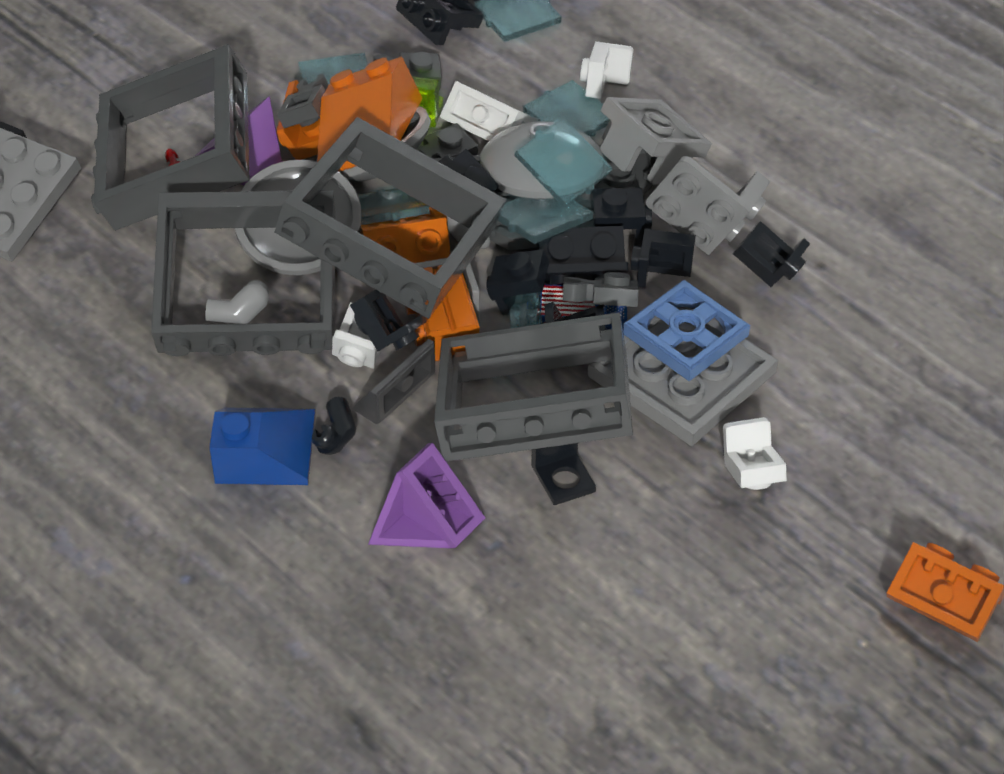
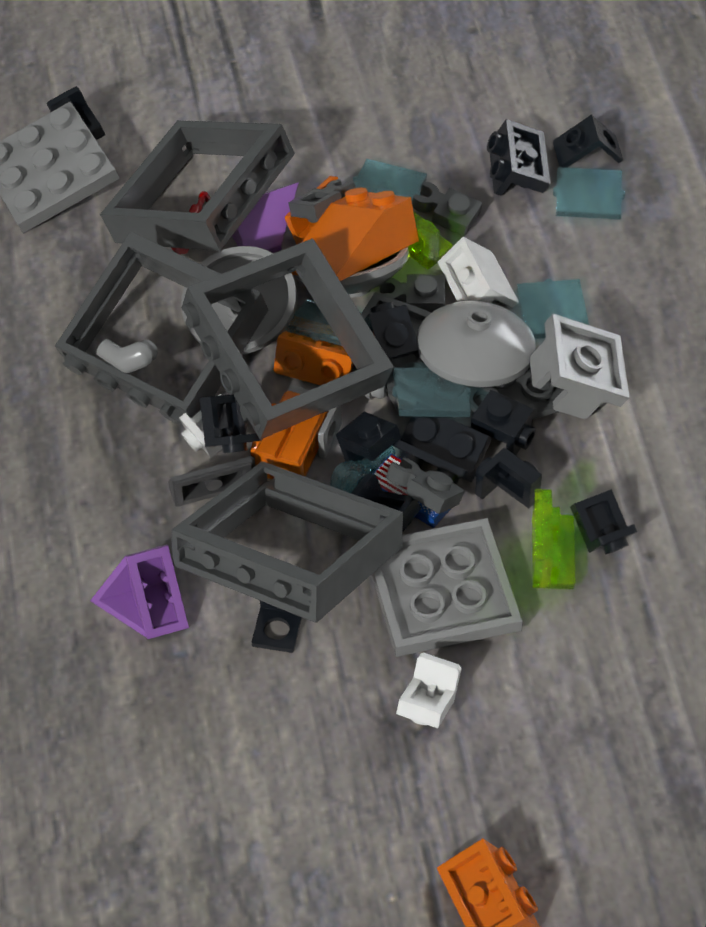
camera: 35 degrees right, 5 degrees up
blue slope [209,407,316,485] -> none
black arm [312,397,356,455] -> none
clear light blue piece [514,117,613,208] -> none
white bracket [580,41,633,99] -> none
medium blue piece [623,280,750,381] -> none
light grey bracket [646,156,771,255] -> none
none -> clear neon green bracket [532,489,576,589]

